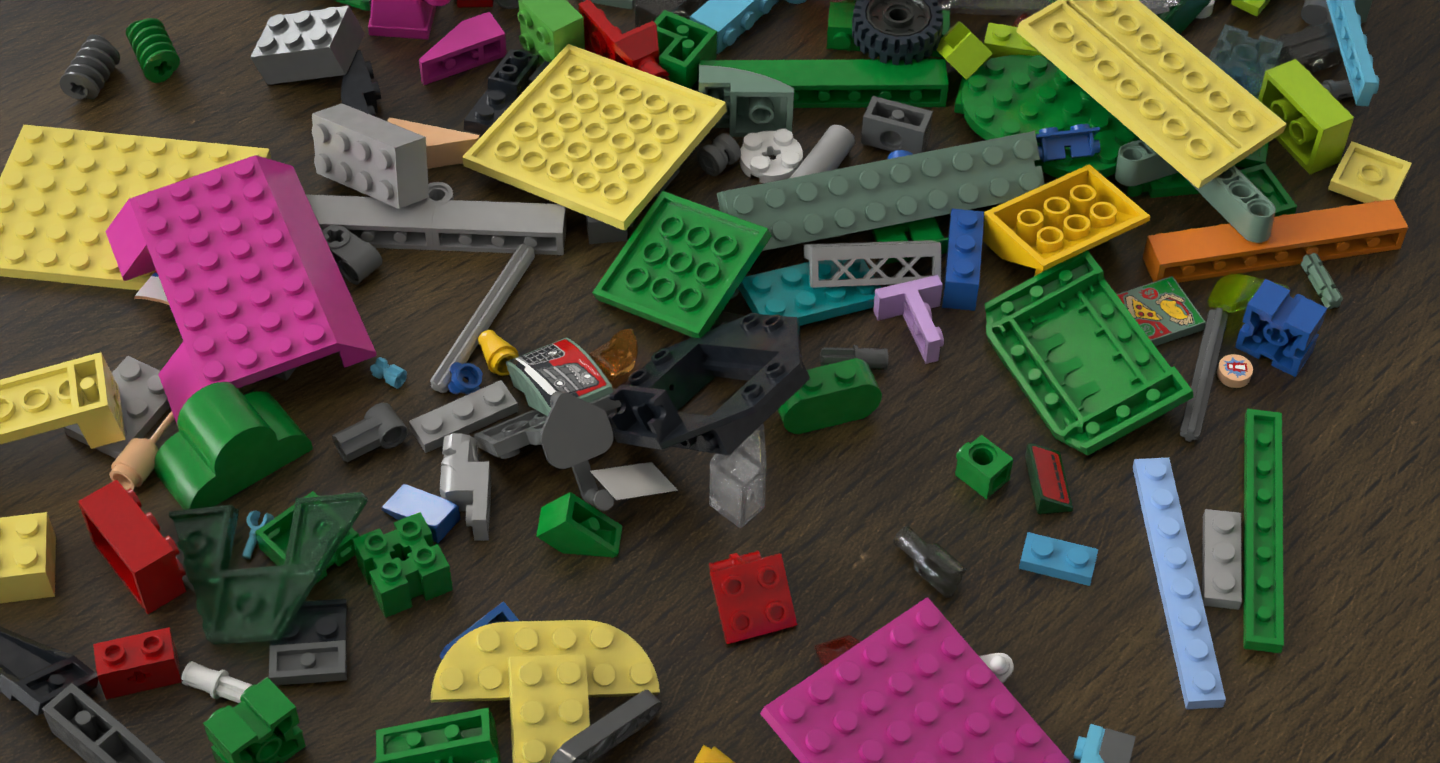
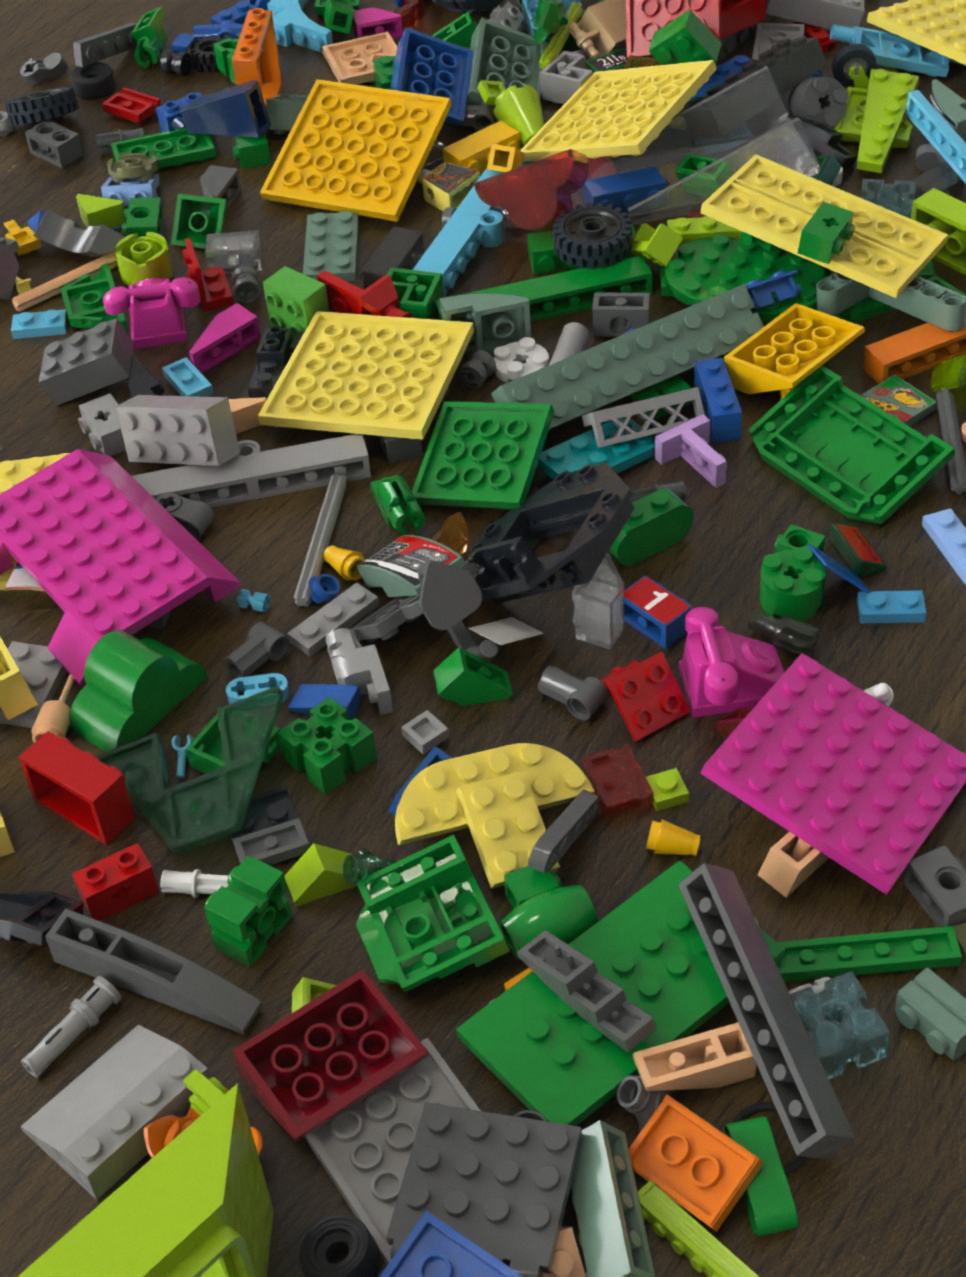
camera: 10 degrees left, 5 degrees down
none -> light grey brick [78,394,126,456]
none -> medium azure plate [162,357,214,397]
none -> medium azure beam [226,673,290,710]
none -> lime slope [284,843,362,907]
none -> clear green piece [343,848,396,884]
none -> green plate [370,475,425,535]
none -> light grey plate [401,710,449,754]
none -> dark grey piece [538,666,609,721]
none -> clear red plate [581,743,654,816]
none -> brick [619,575,693,649]
none -> lime plate [644,768,689,811]
none -> dark pink piece [679,607,784,718]
none -> green brick [759,547,826,622]
none -> green brick [797,202,855,264]
none -> blue window [808,543,871,594]

